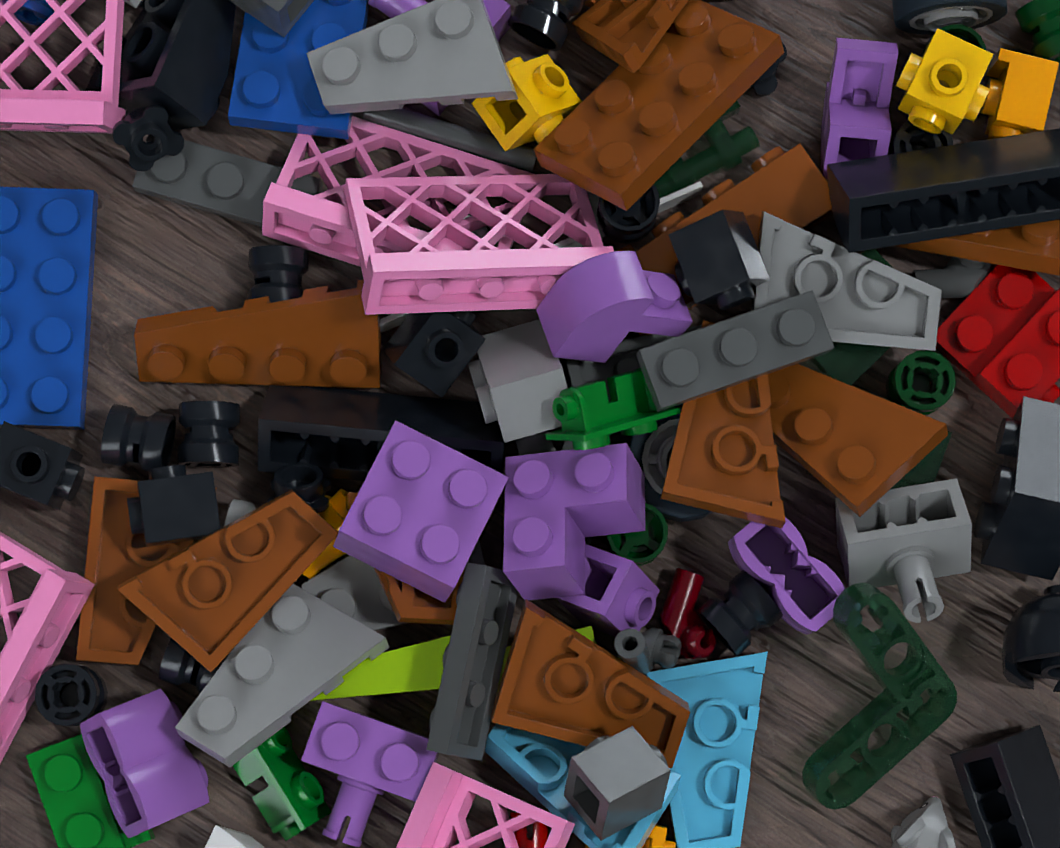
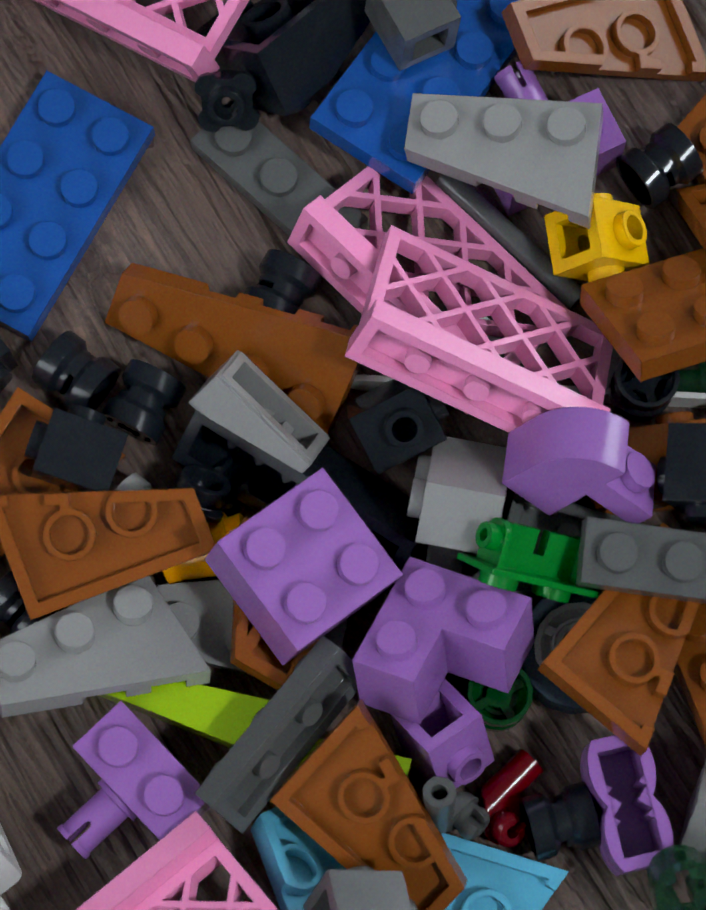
camera: 25 degrees right, 5 degrees down
green hinge [233,727,331,842] -> none
none -> light grey slope [188,350,330,473]

